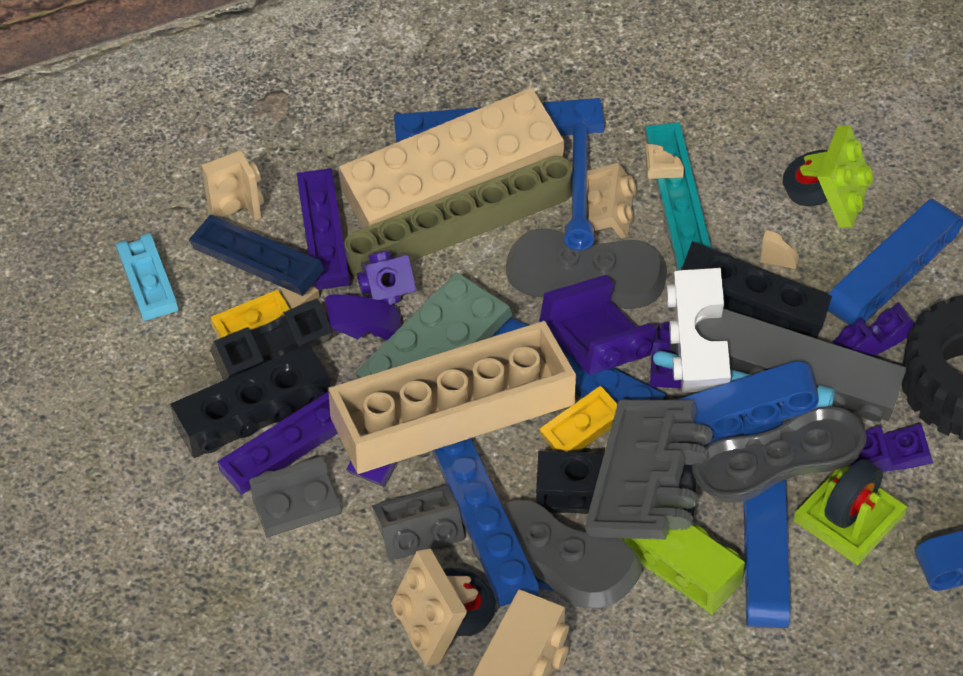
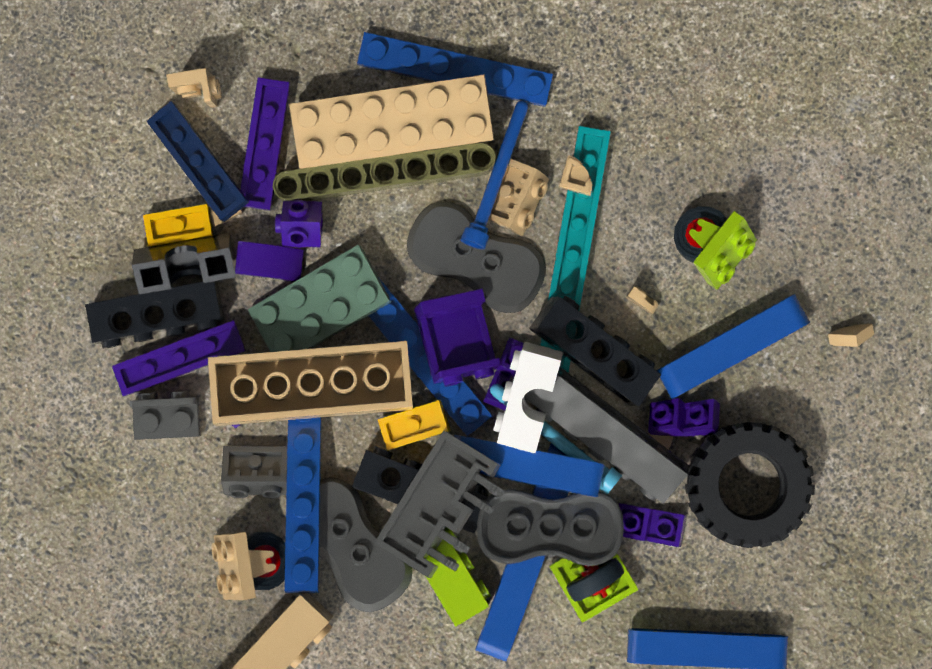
camera: 15 degrees right, 35 degrees up
medium azure plate [115,233,178,322] -> none

